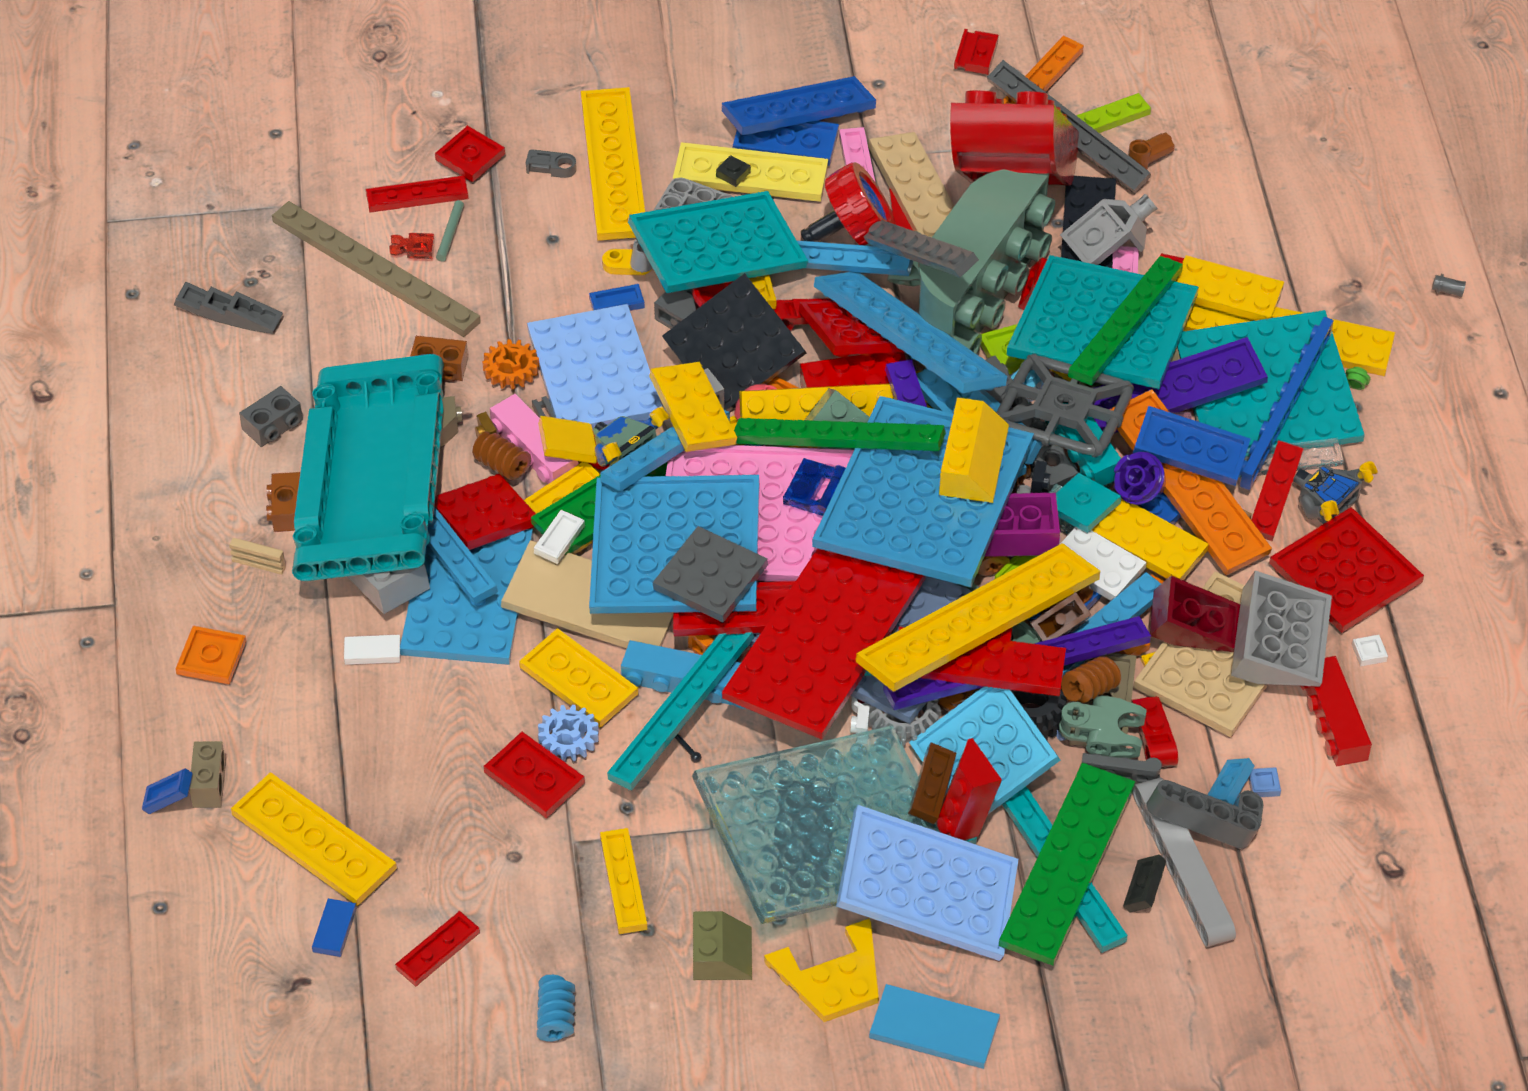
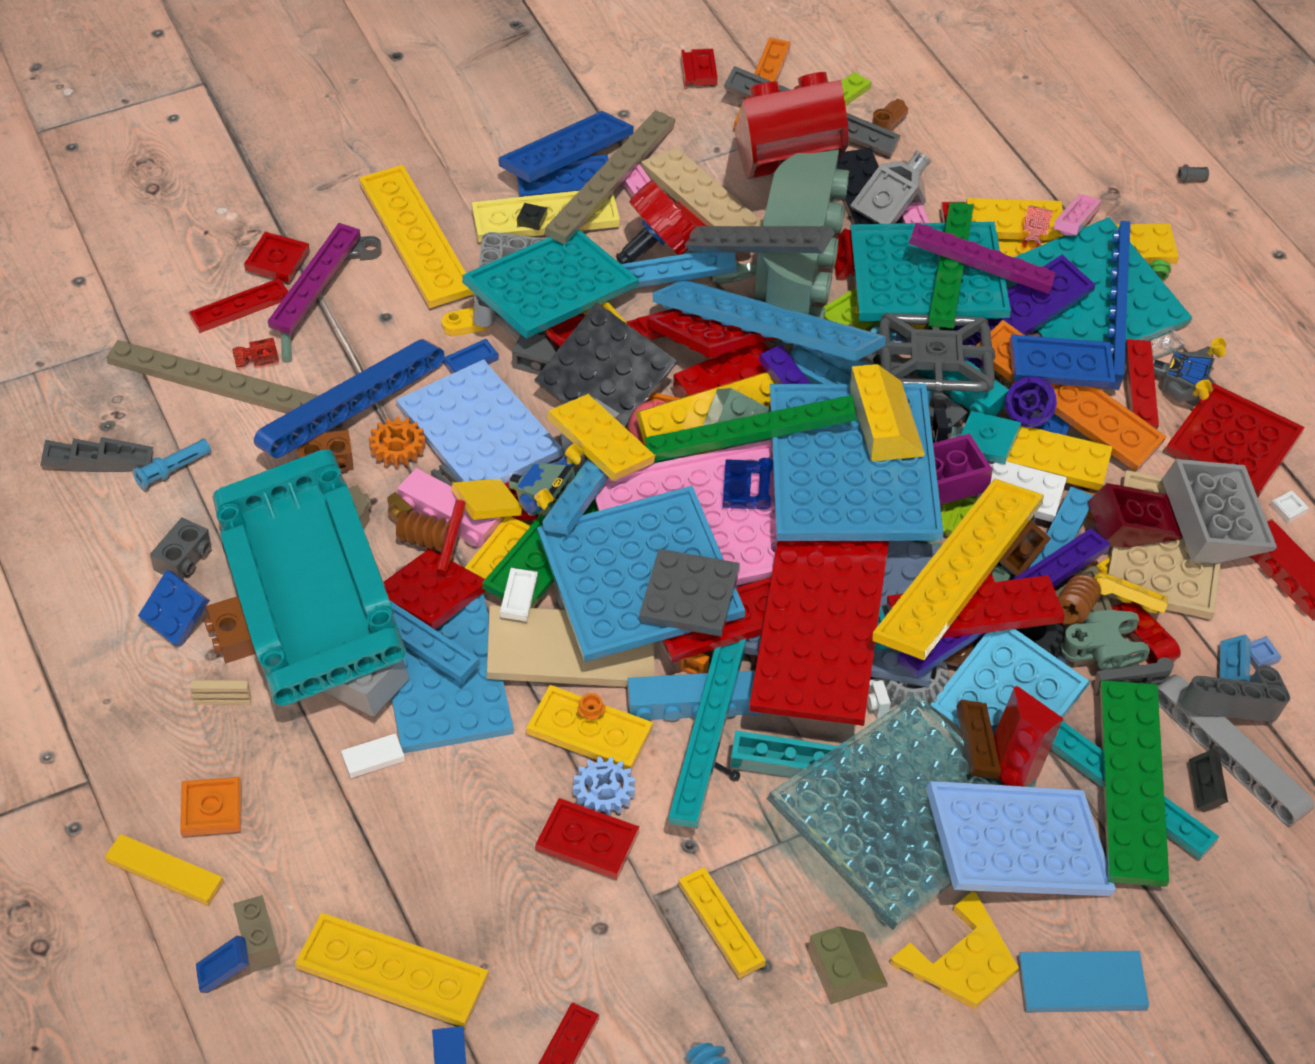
camera: 20 degrees left, 0 degrees up
none -> yellow tile [104,834,224,906]
none -> dark azure pin [132,438,211,490]
none -> blue plate [138,570,210,646]
none -> blue beam [254,339,445,458]
none -> magenta plate [268,223,361,335]
none -> red bar [436,499,466,575]
none -> dark tan plate [544,110,675,244]
none -> orange plate [577,693,605,720]
none -> teal brick [730,730,850,783]
none -> magenta plate [908,222,1055,294]
none -> clear red plate [1023,205,1053,248]
none -> bright pink plate [1054,194,1102,236]
none -> yellow hinge [1094,572,1168,613]

